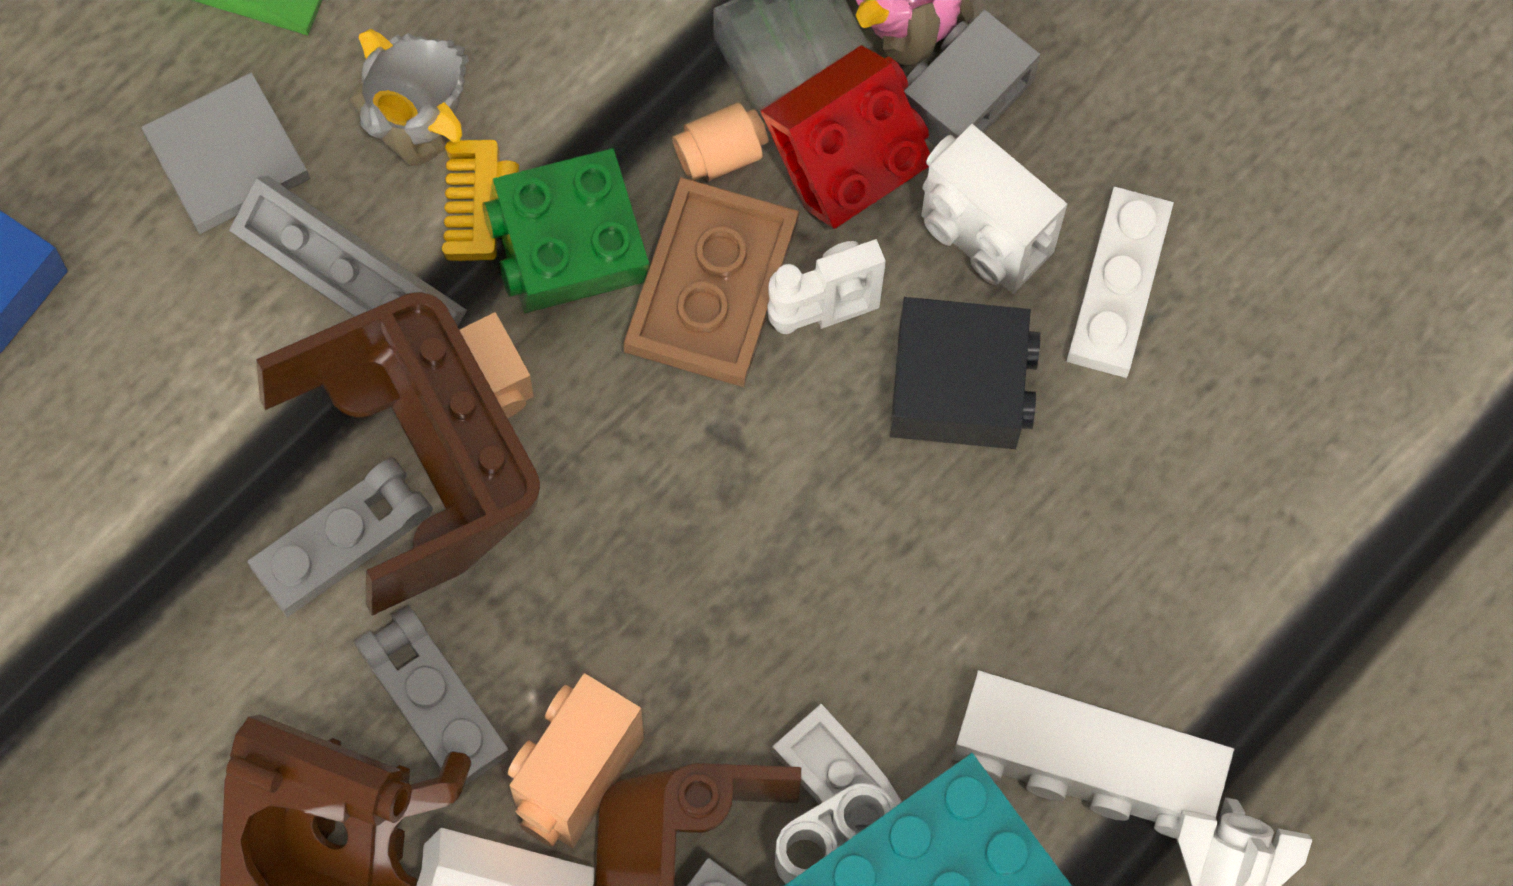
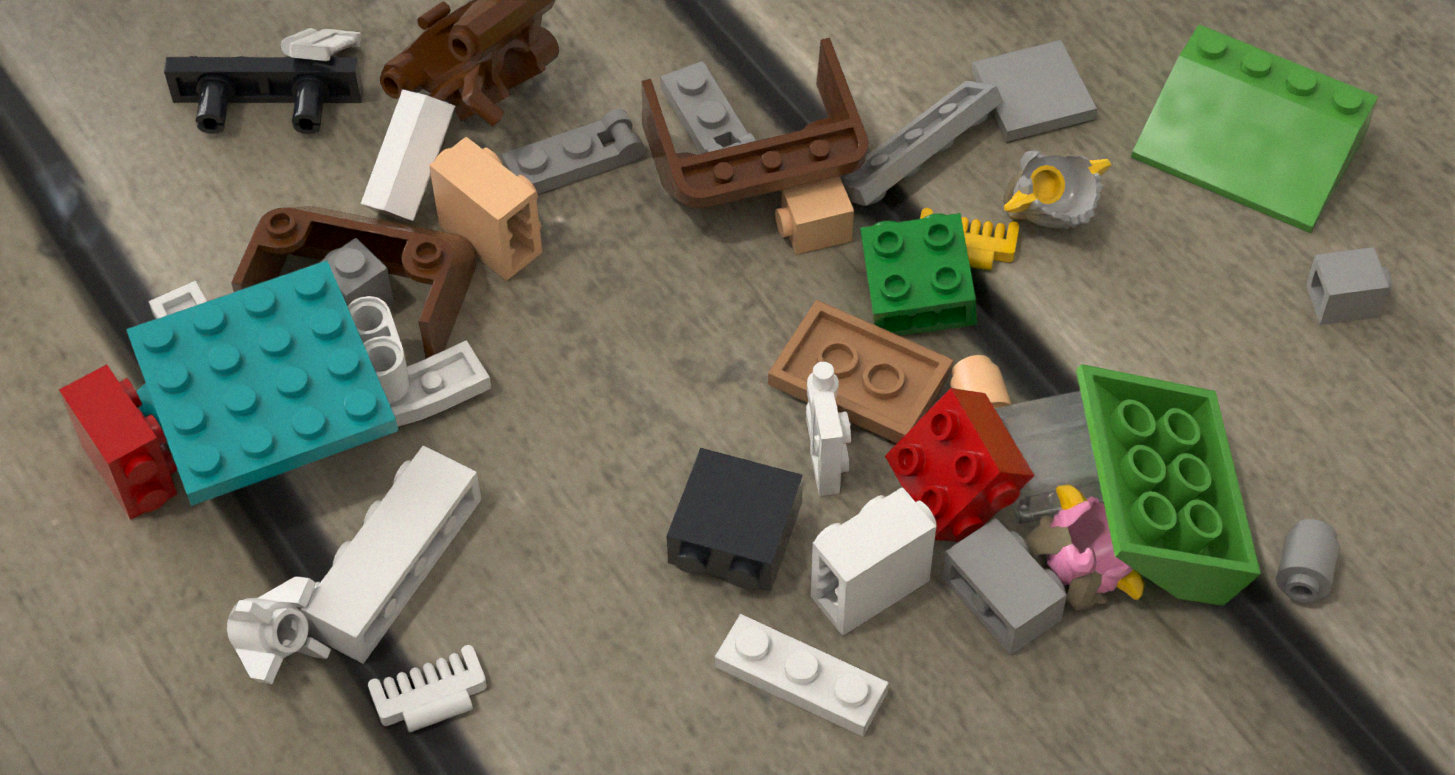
camera: 105 degrees right, 15 degrees down
none -> white piece [368,645,487,733]

